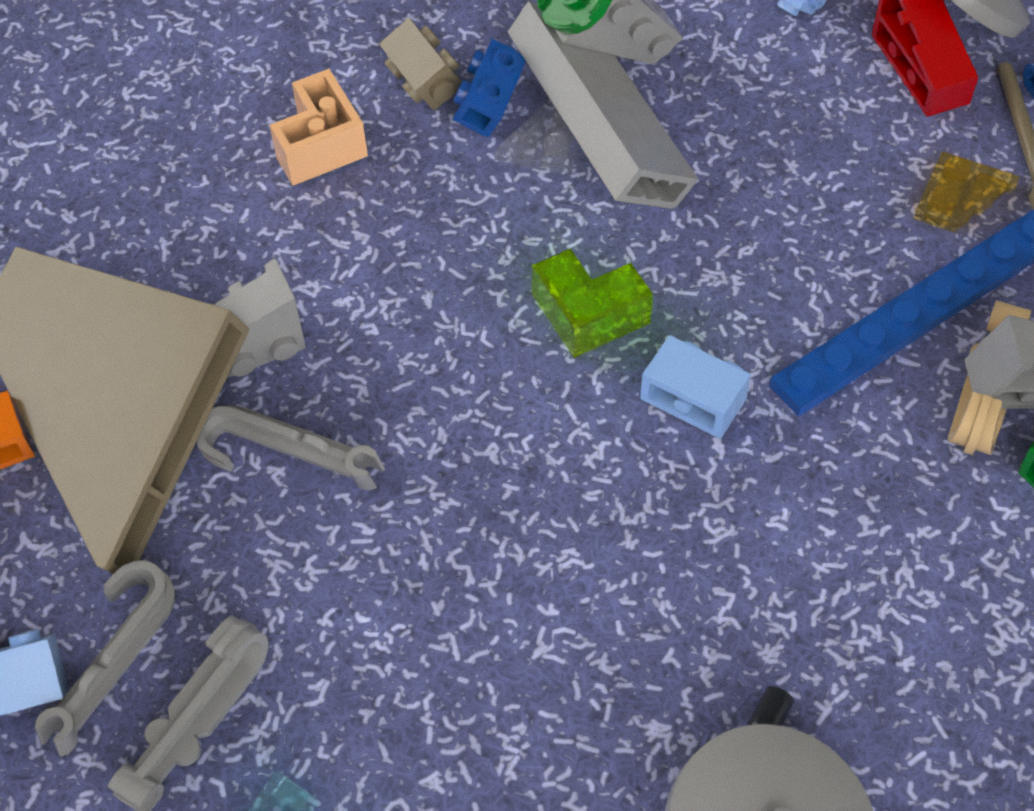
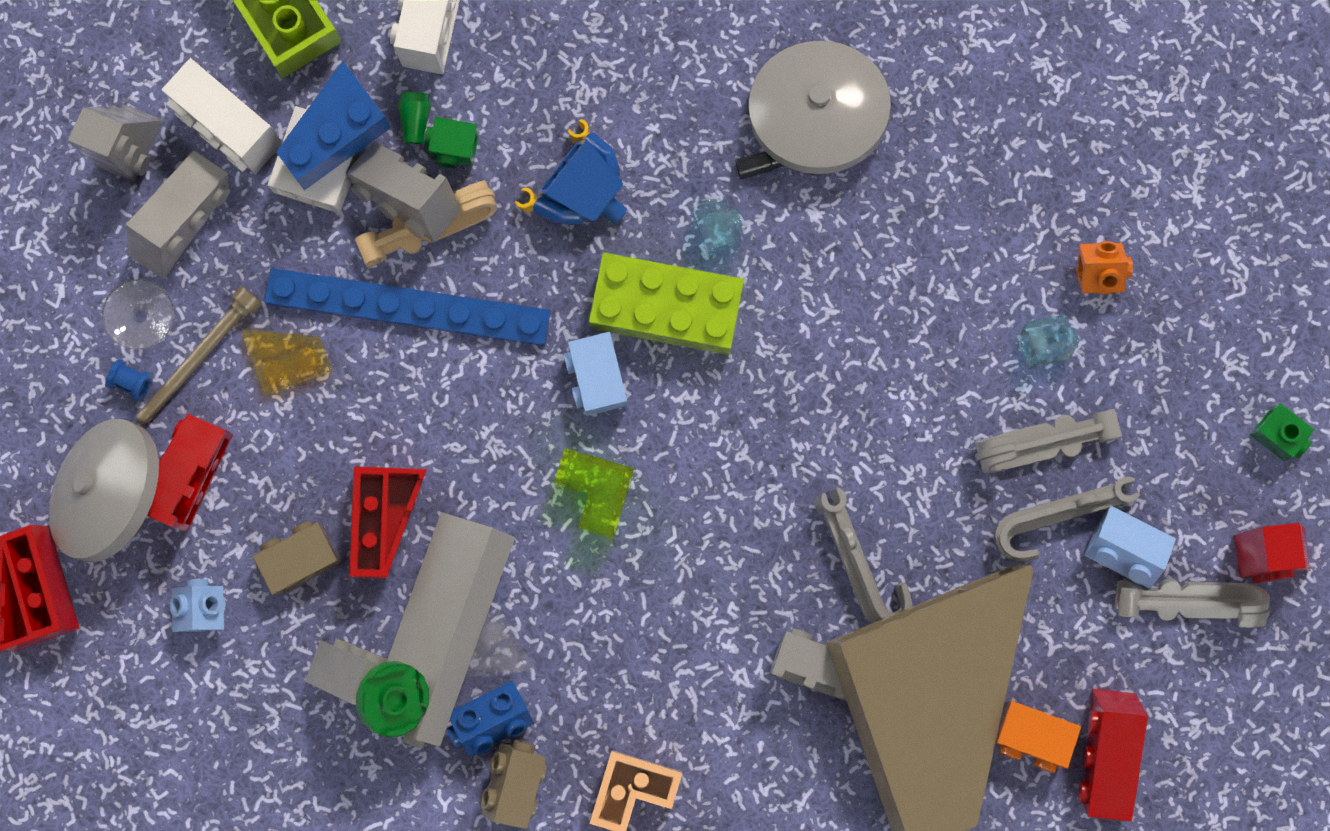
camera: 135 degrees left, 25 degrees up
none -> dark tan brick [253,520,342,596]
none -> red wedge [349,466,427,579]
none -> blue torso [515,119,627,226]
none -> lime brick [589,252,744,355]
none -> clear light blue brick [693,199,743,258]

